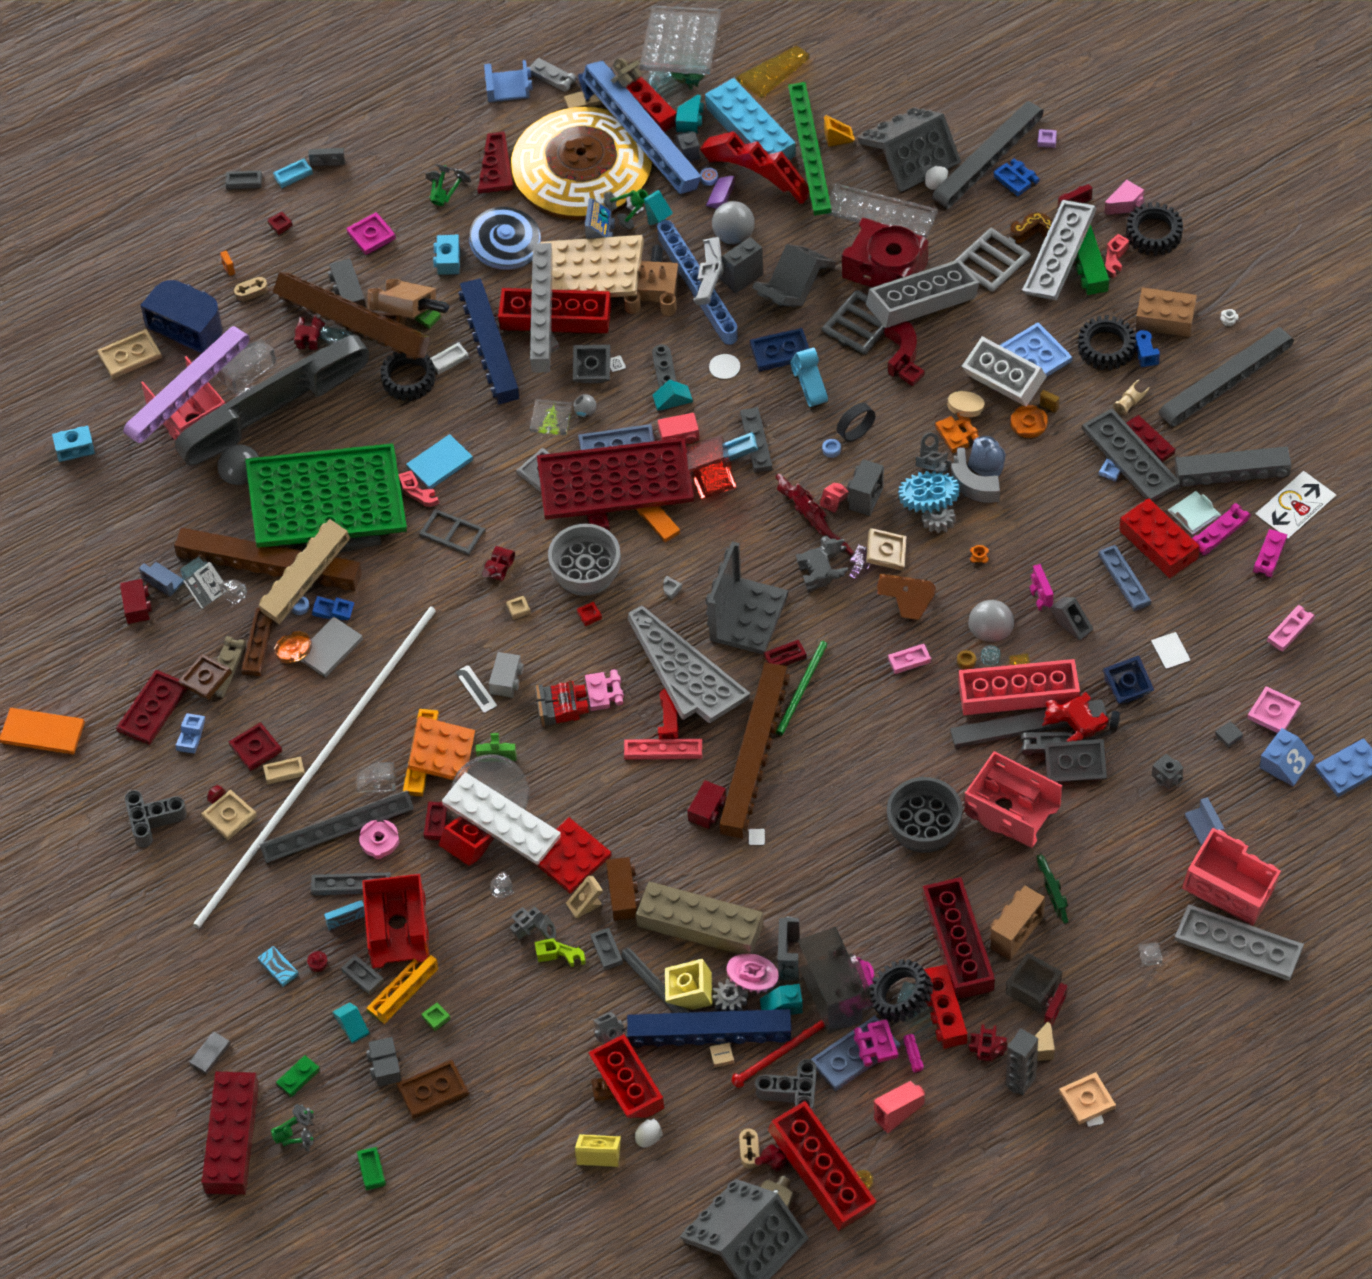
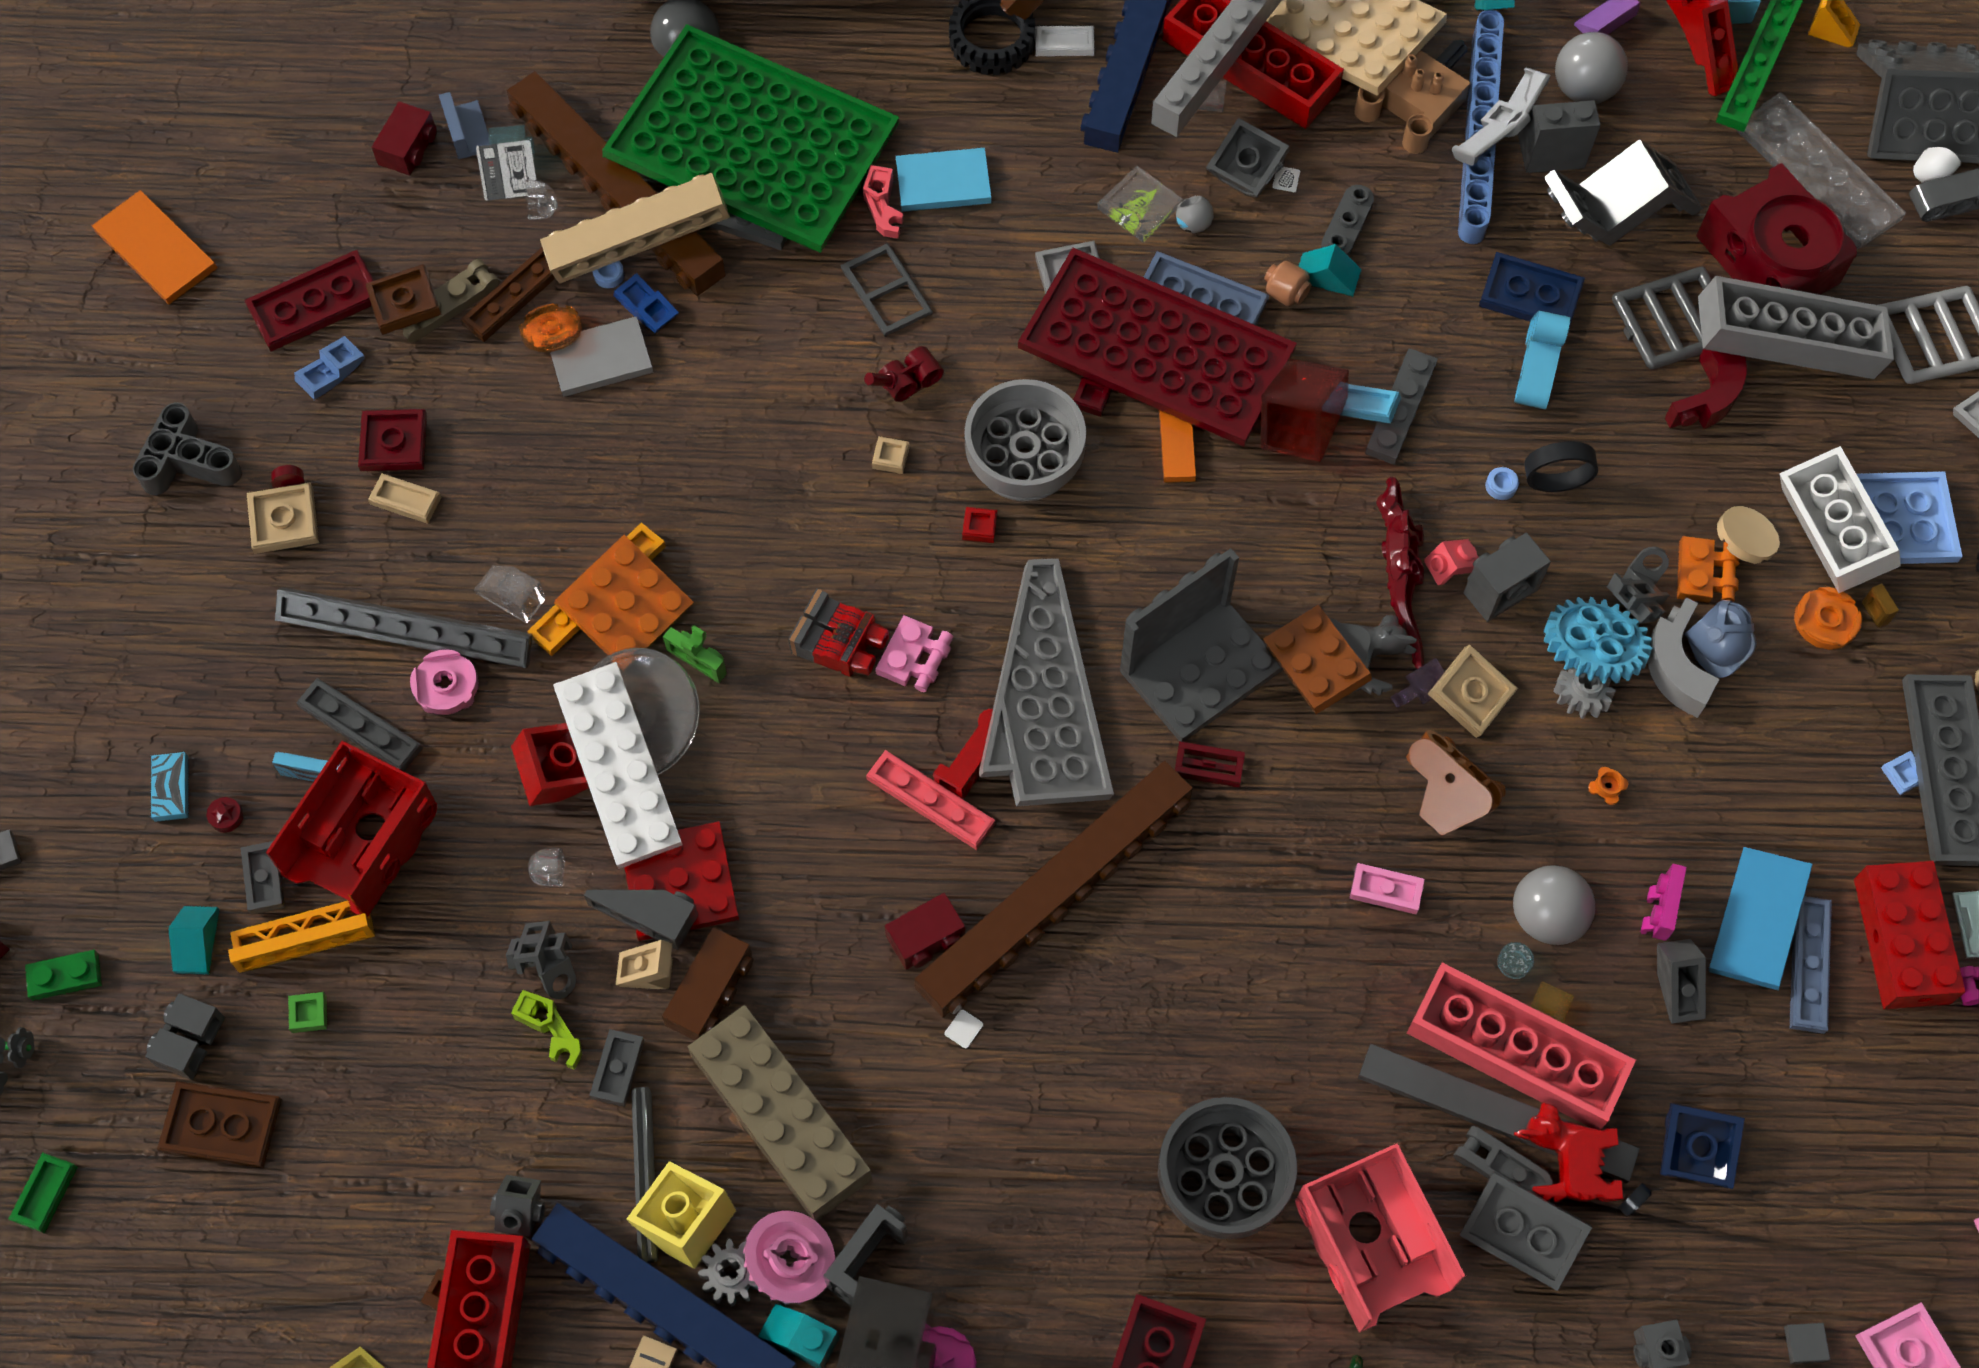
camera: 30 degrees right, 10 degrees up
white piece [193,607,436,929] -> none
dark red plate [424,801,448,840] -> none
sticker [456,665,497,712] -> none
light grey brick [489,652,524,698] -> none
coral brick [658,413,699,444] -> none
light grey tile [663,576,682,601] -> none
white sticker [709,354,740,379] -> none
green piece [776,641,828,736] -> none
dark red plate [899,361,925,386] -> none
pearl gold tile [957,650,976,670] -> none
white sticker [1151,632,1190,669] -> none
none -> dark grey slope [584,890,698,950]
none -> dark orange plate [1263,605,1373,715]
none -> nougat head [1264,260,1312,306]
none -> dark azure tile [1709,847,1812,991]

